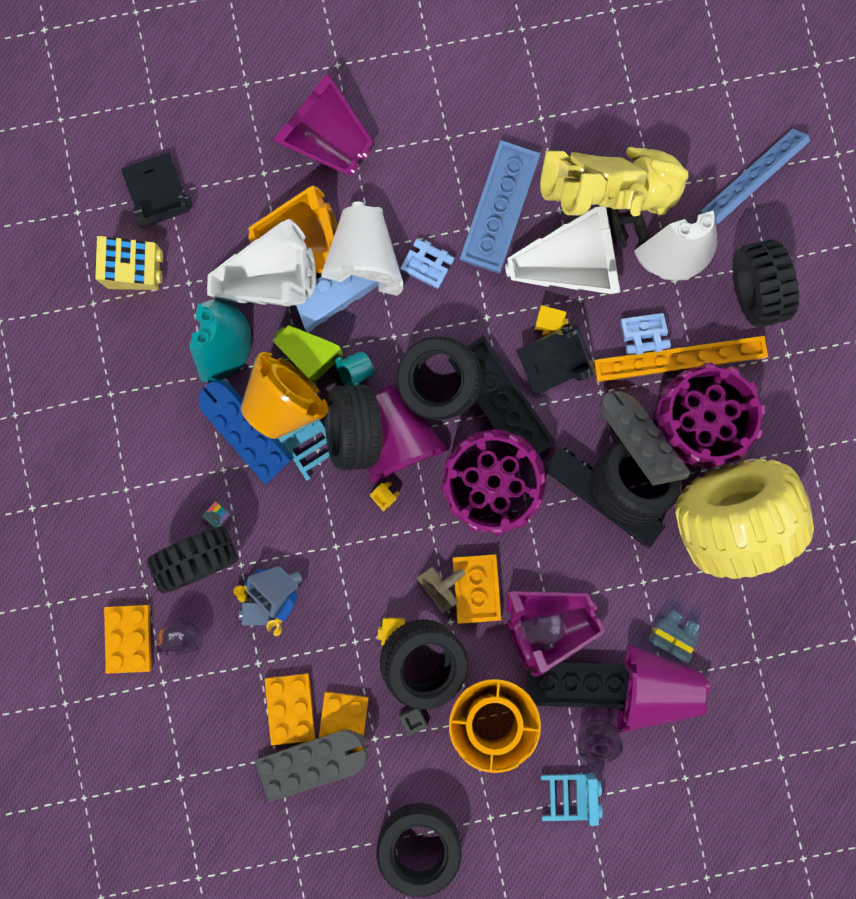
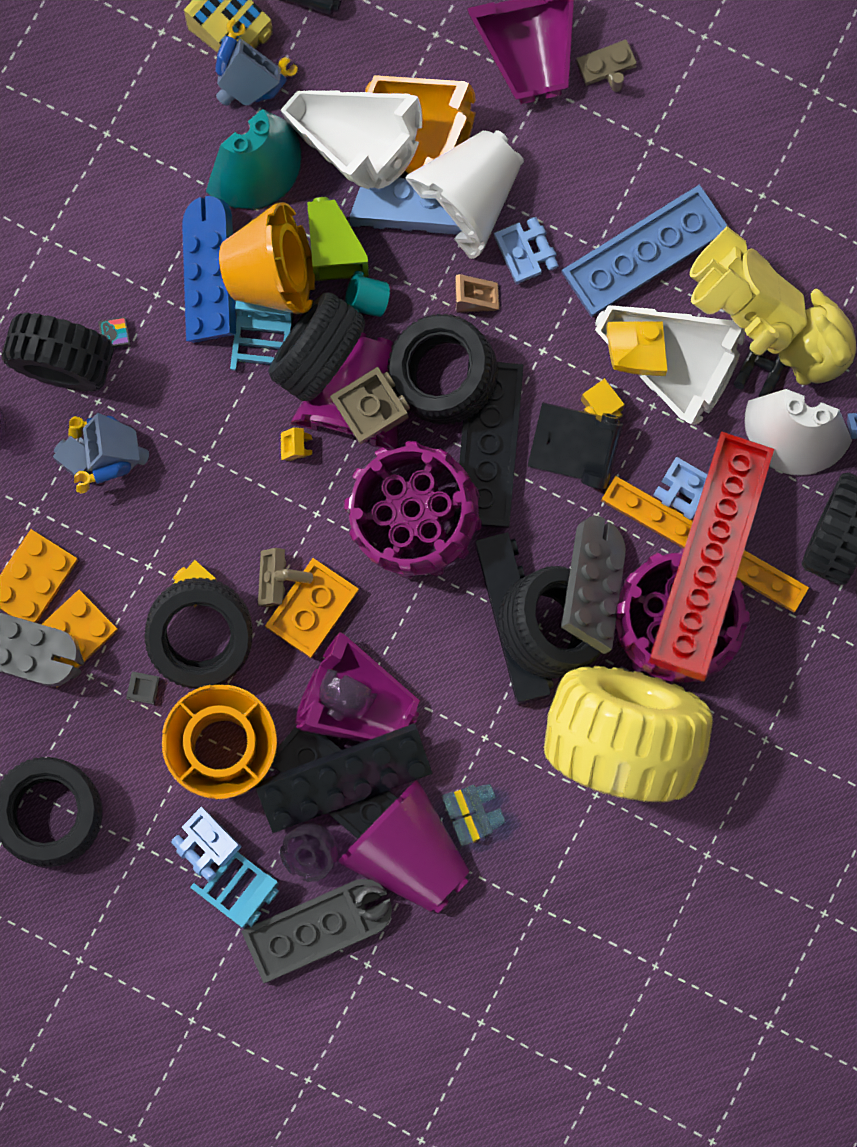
camera: 35 degrees right, 5 degrees down
none -> plate [171,807,242,882]
none -> sand blue torso [215,19,298,106]
none -> dark grey plate [241,879,392,984]
none -> black plate [255,723,433,833]
none -> dark tan plate [330,367,410,445]
none -> light nougat slope [455,274,499,312]
none -> dark tan plate [576,39,637,92]
none -> yellow plate [606,321,667,376]
none -> plate [648,431,774,681]

